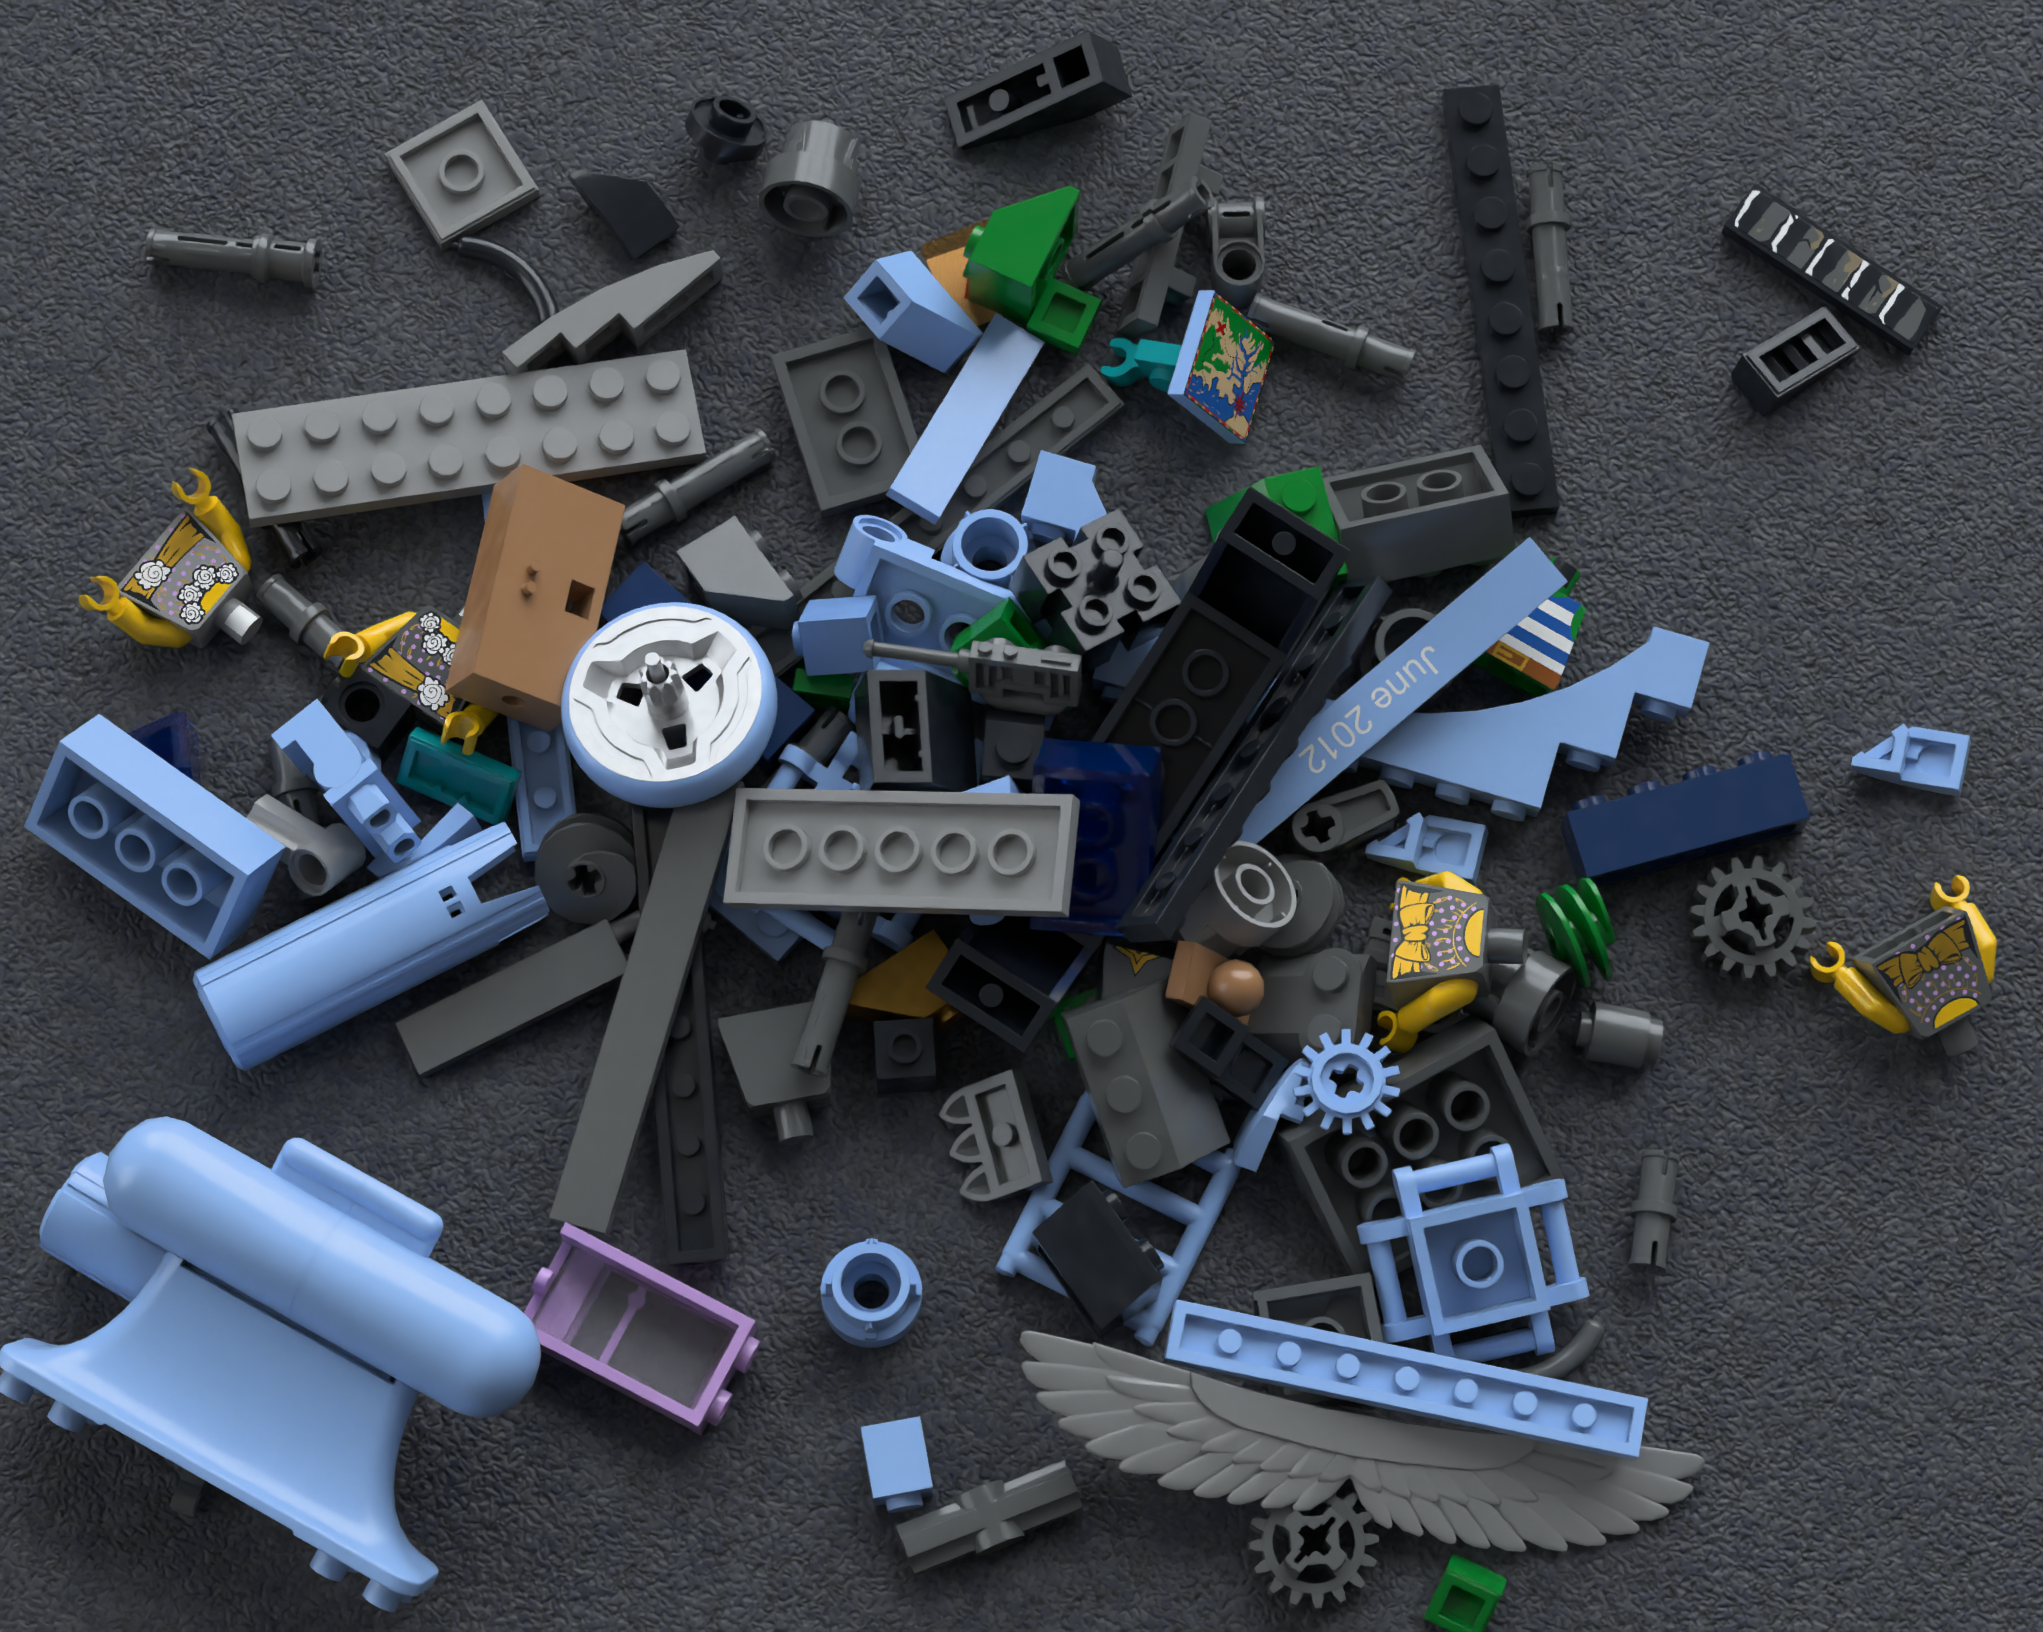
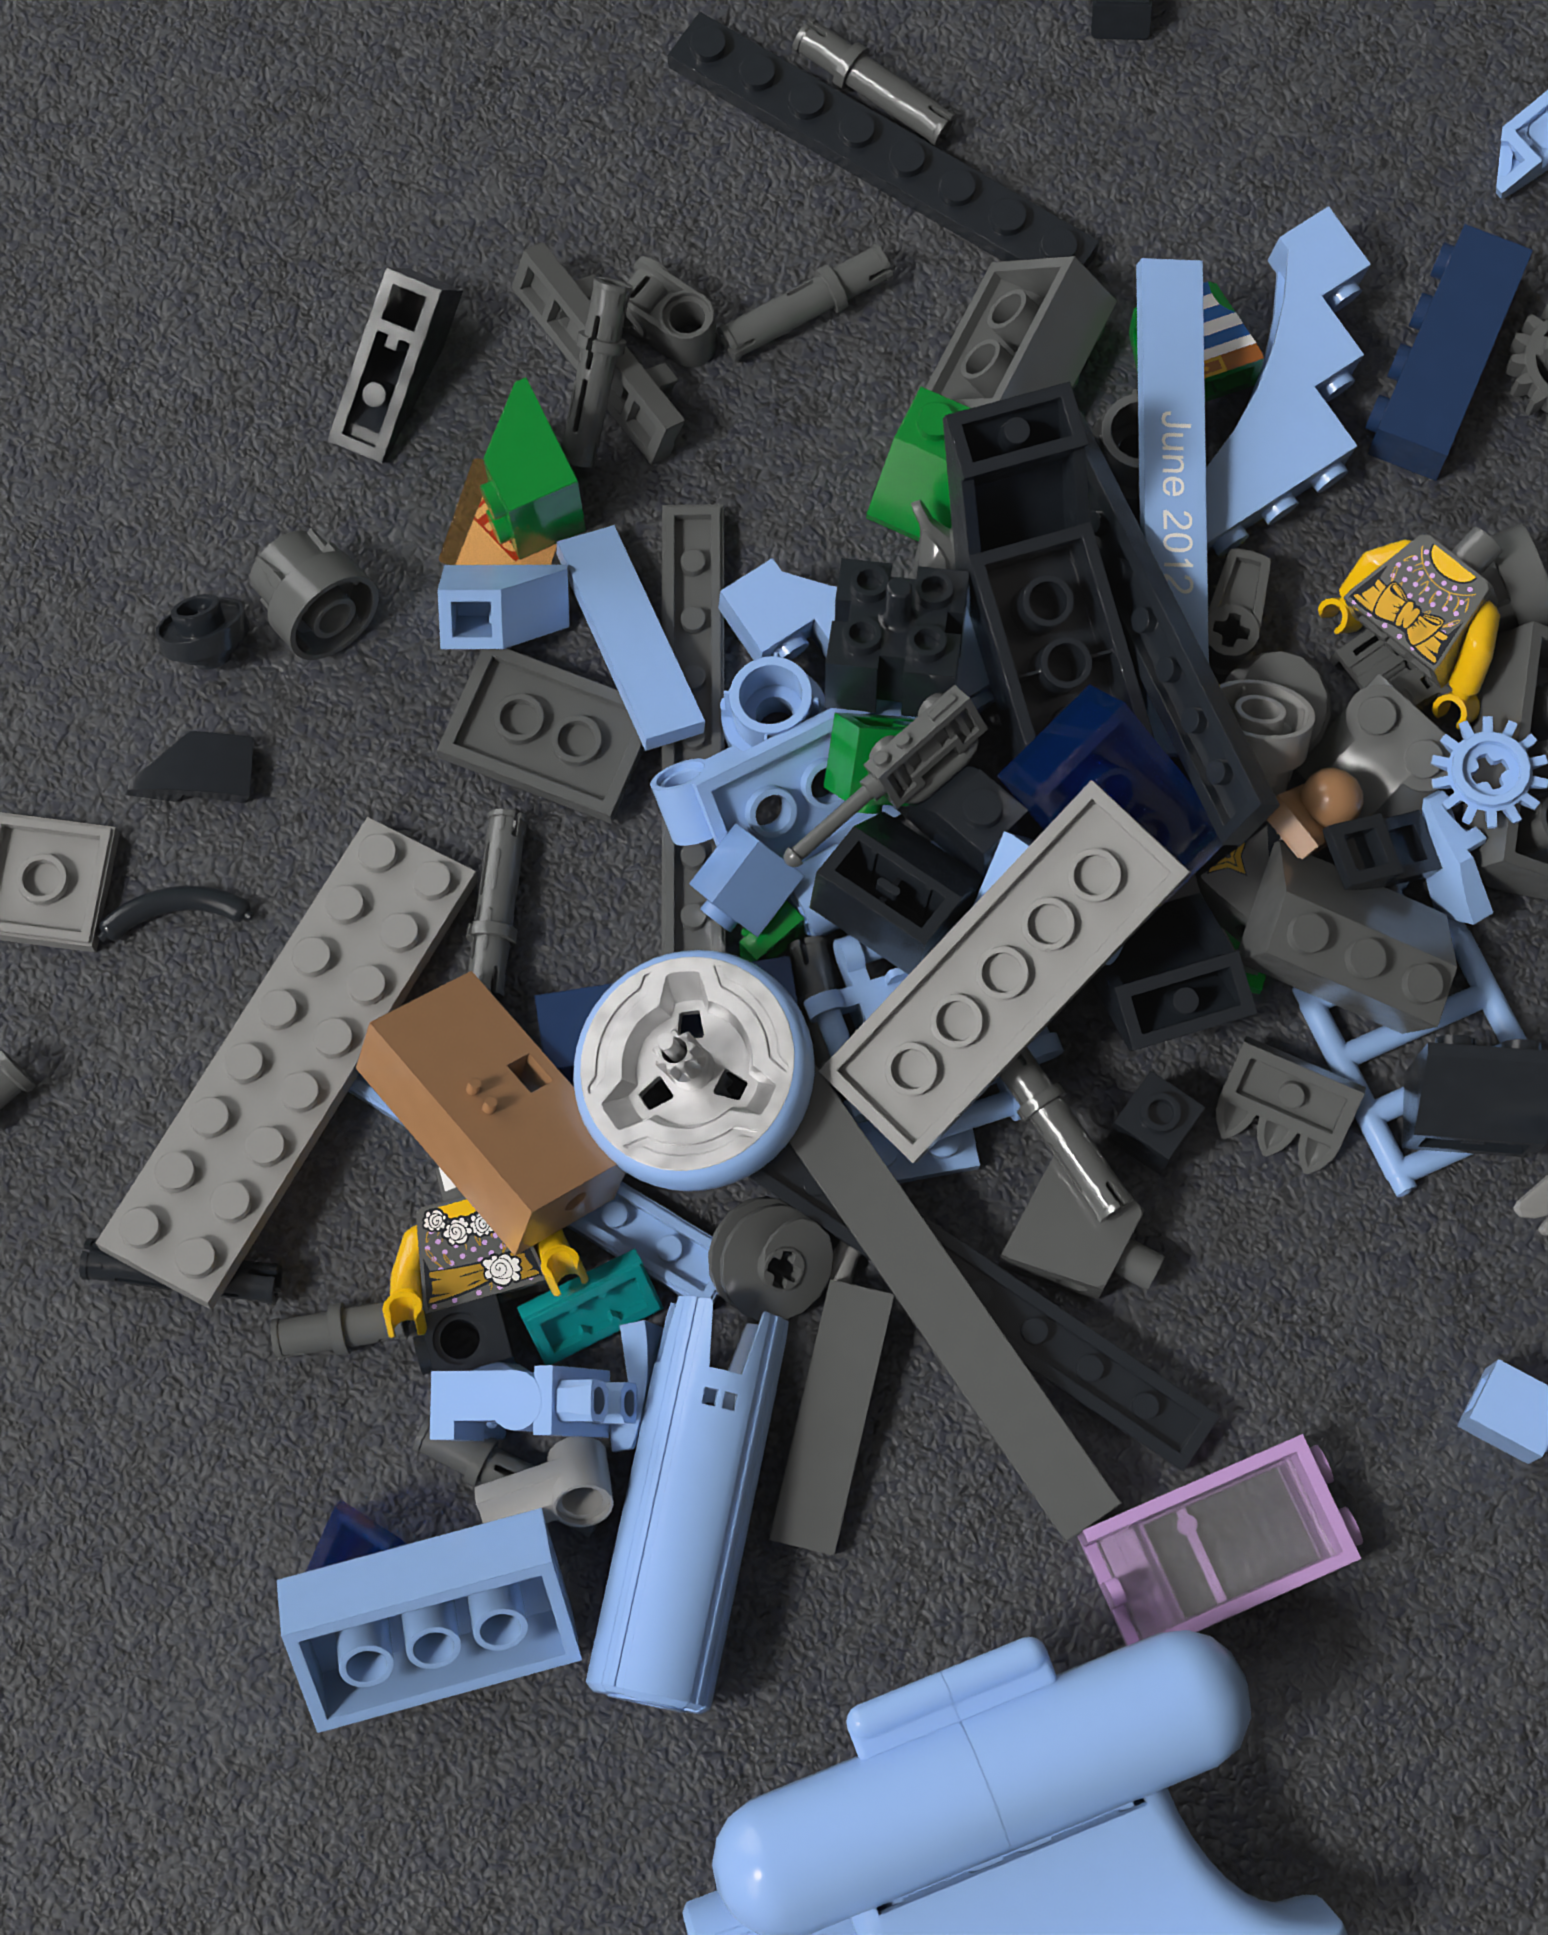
camera: 45 degrees left, 0 degrees up
torso [79,468,263,648] -> none
light grey slope [503,250,723,374] -> none
slope [676,516,803,630] -> none
light blue piece [820,1238,922,1348] -> none
pearl gold slope [845,929,966,1029] -> none
green plate [1026,277,1102,356] -> none
teal plate [1100,338,1182,393] -> none
tile [1168,290,1276,444] -> none
light blue slope [1365,812,1489,886] -> none
green piece [1535,878,1615,989] -> none

